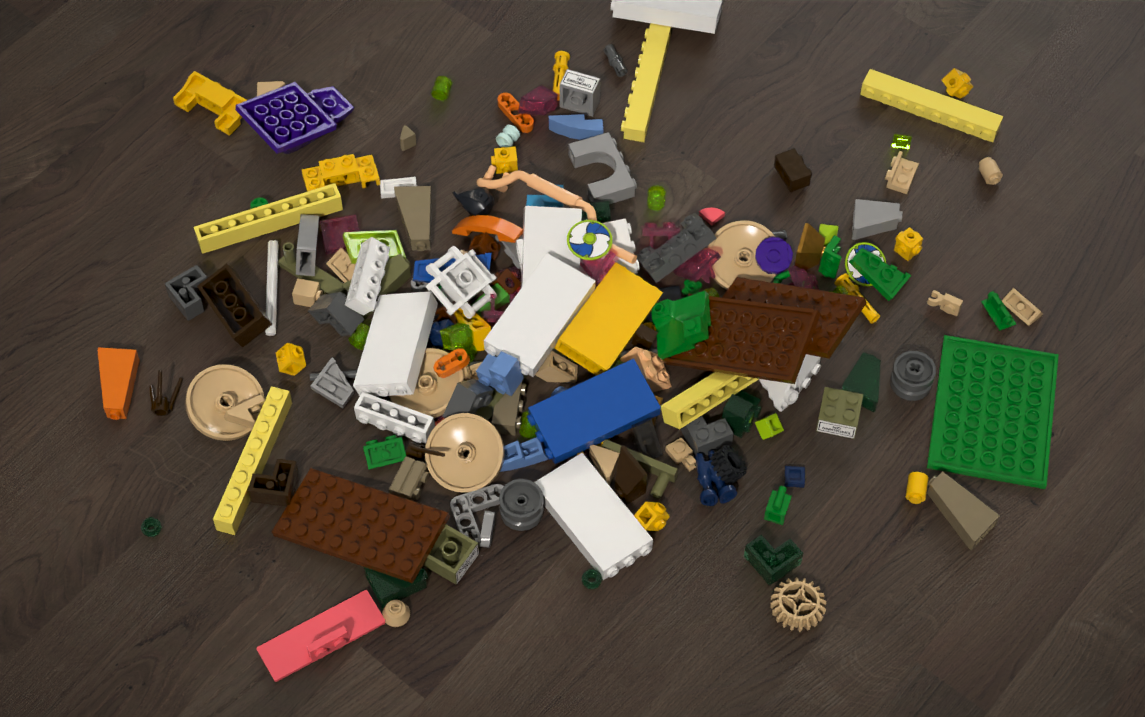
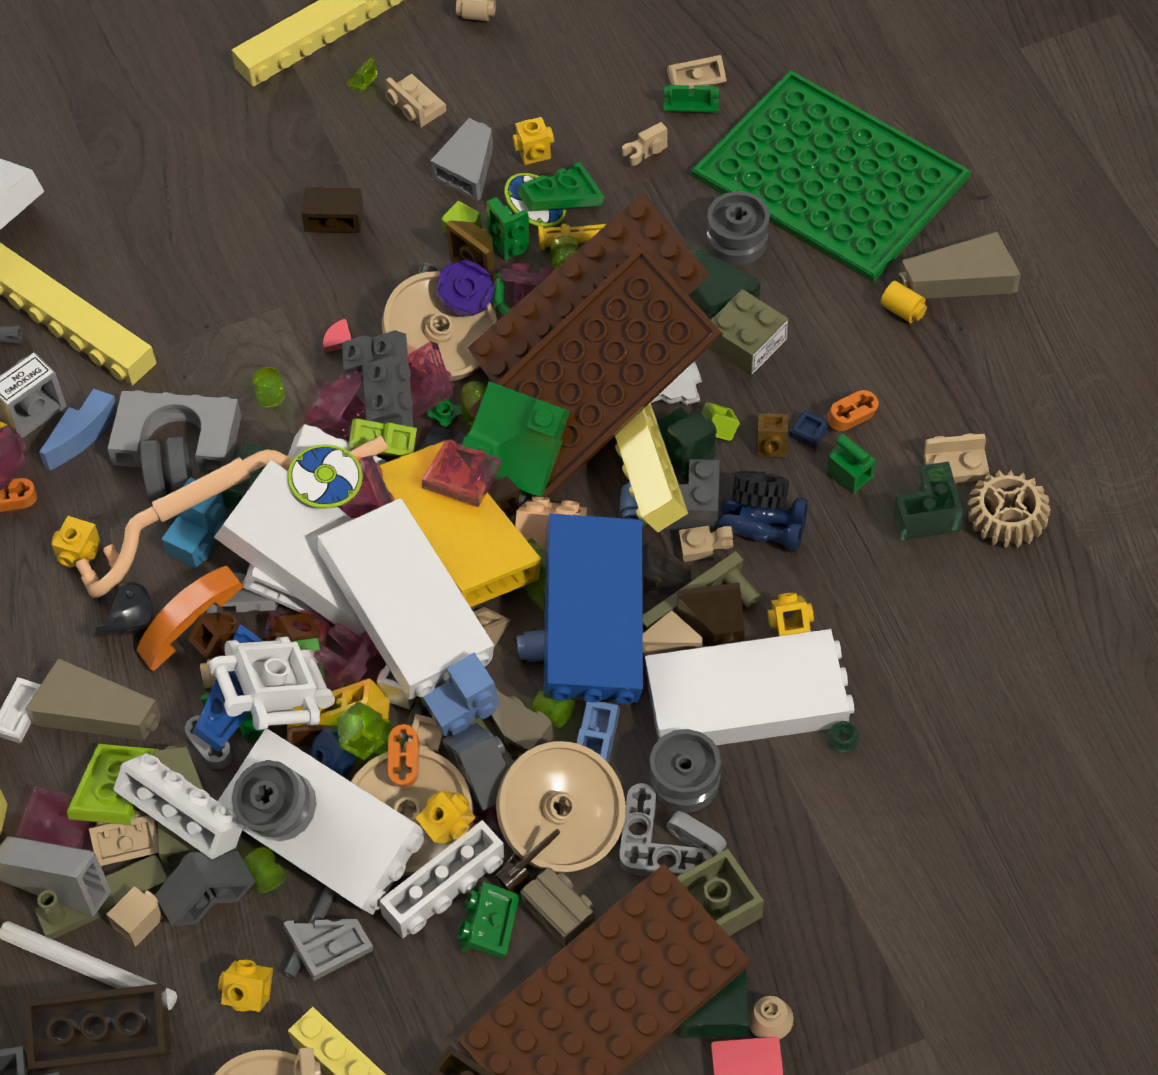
camera: 60 degrees left, 0 degrees up
light aqua wheel [496,124,520,147] -> none
none -> dark grey wheel [141,436,193,506]
none -> dark grey wheel [232,760,317,841]
none -> lime slope [348,418,417,457]
none -> yellow brick [415,791,476,844]
none -> clear pink plate [422,439,502,507]
none -> pearl gold bracket [757,413,788,458]
none -> orange beam [827,390,879,431]
none -> tan bracket [923,433,990,486]

